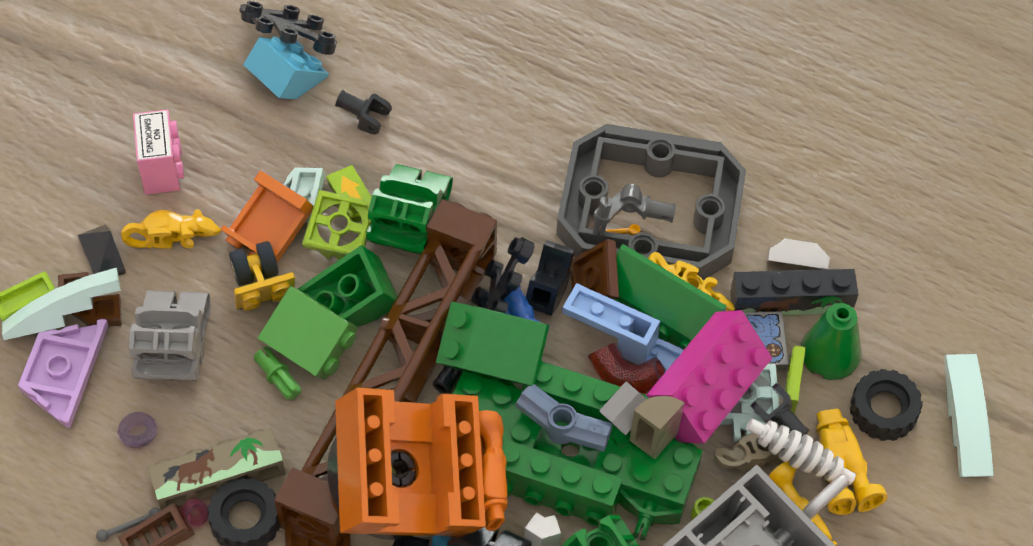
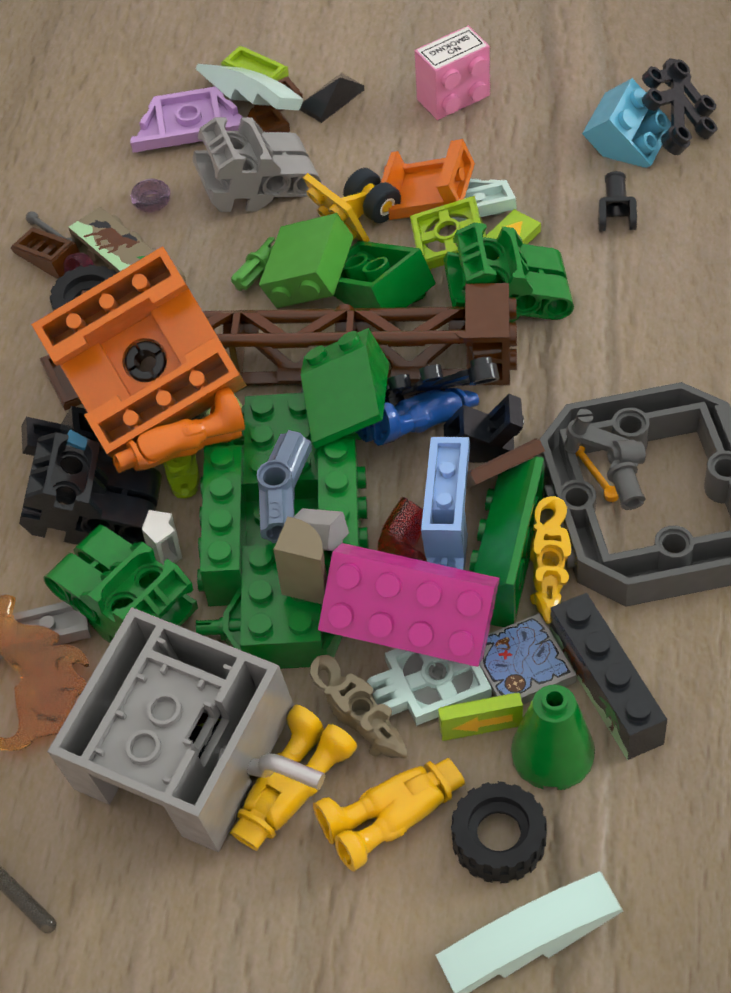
camera: 75 degrees right, 5 degrees down
yellow animal [121,209,222,249] -> none
white piece [746,418,856,485] -> none
black piece [750,382,810,437] -> none
white slope [767,238,830,269] -> none

